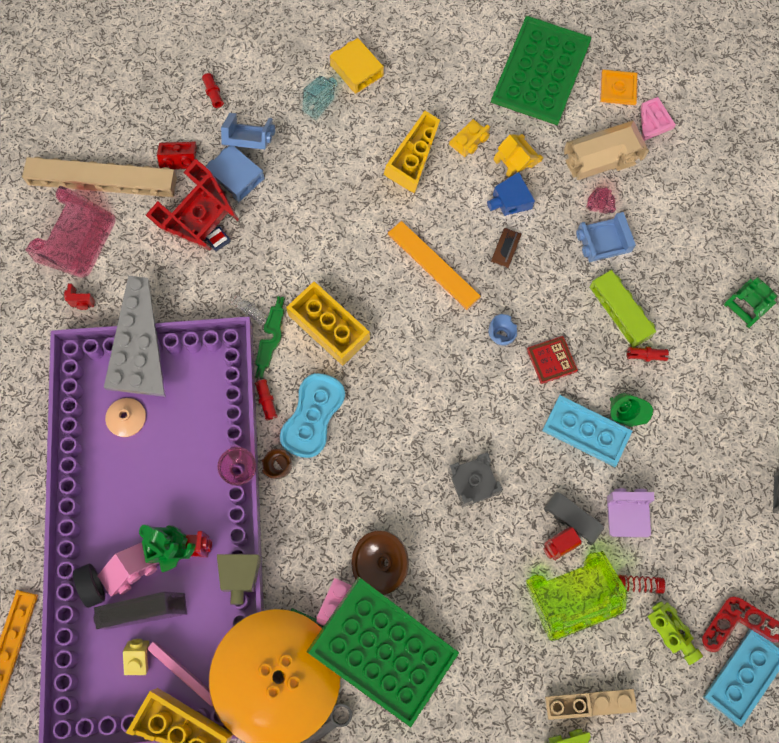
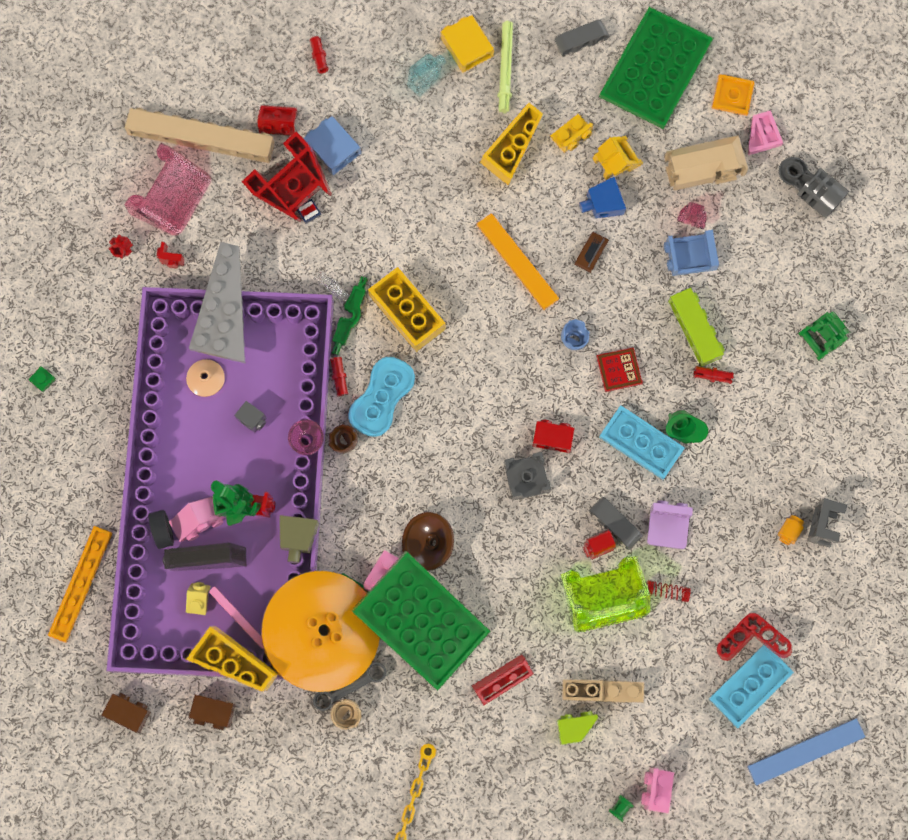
camera: 10 degrees right, 5 degrees up
medium blue panel [221,113,275,150] -> none
lime brick [647,601,703,665] -> none
none -> red gear [108,234,133,259]
none -> dark grey brick [234,401,267,433]
none -> red slope [472,654,534,706]
none -> yellowish green axle [497,21,513,113]
none -> red brick [532,419,575,453]
none -> dark grey beam [555,19,610,57]
none -> light orange brick [777,515,805,545]
none -> dark grey cylinder [778,157,850,219]

